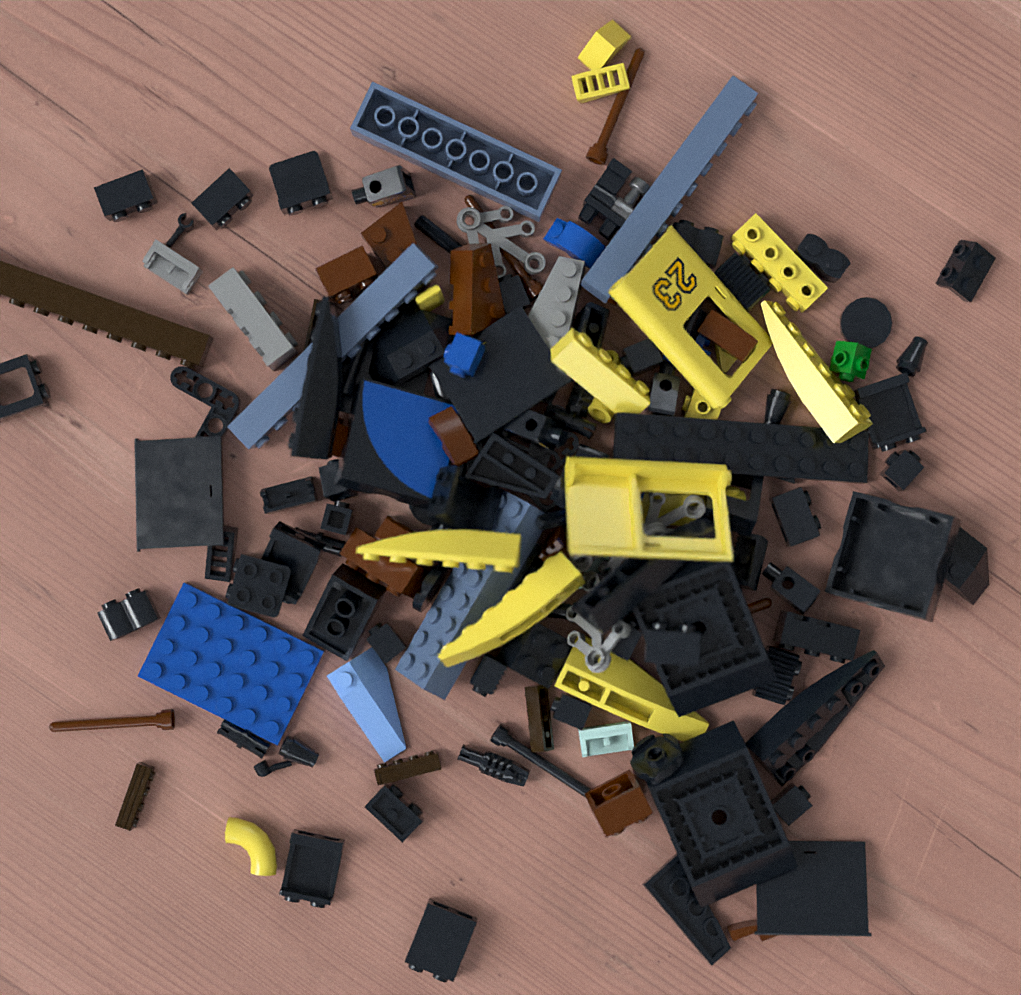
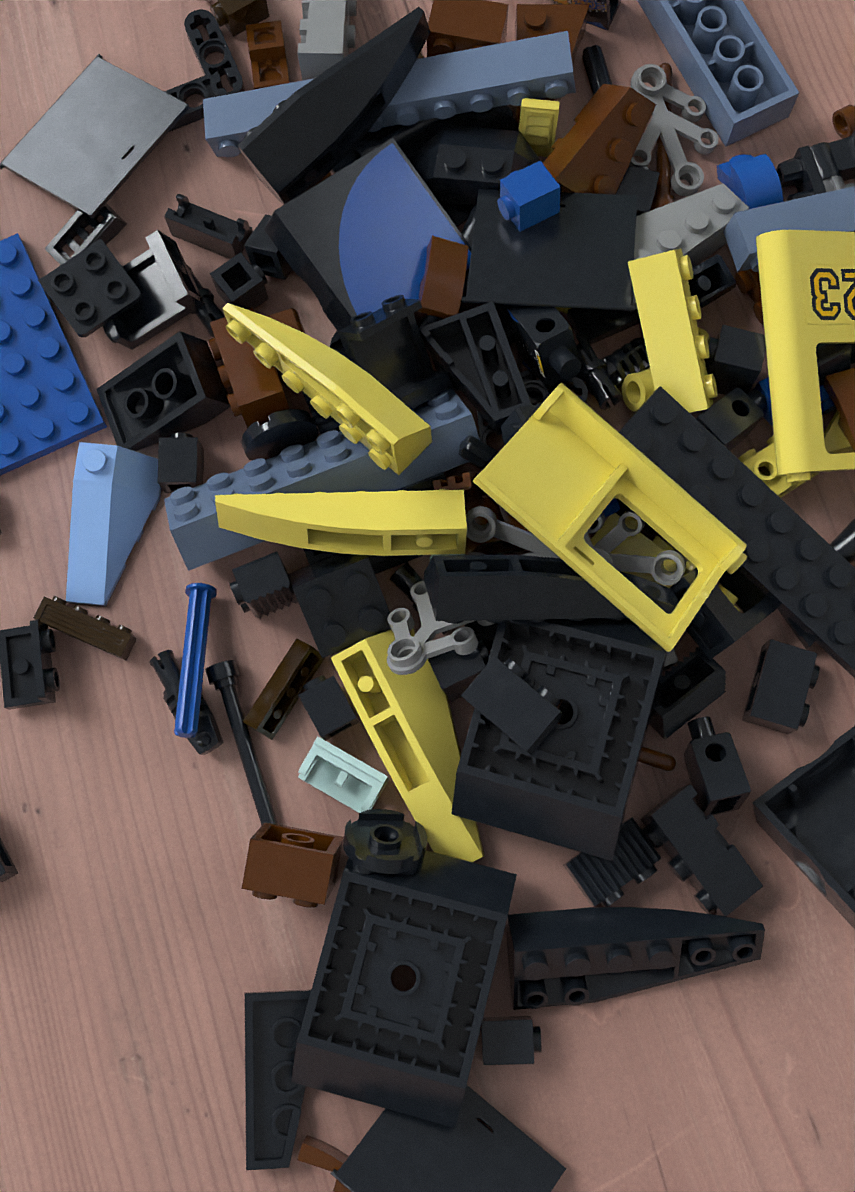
camera: 45 degrees right, 10 degrees down
none -> blue axle [174,583,217,738]
none -> reddish brown slope [246,20,290,90]

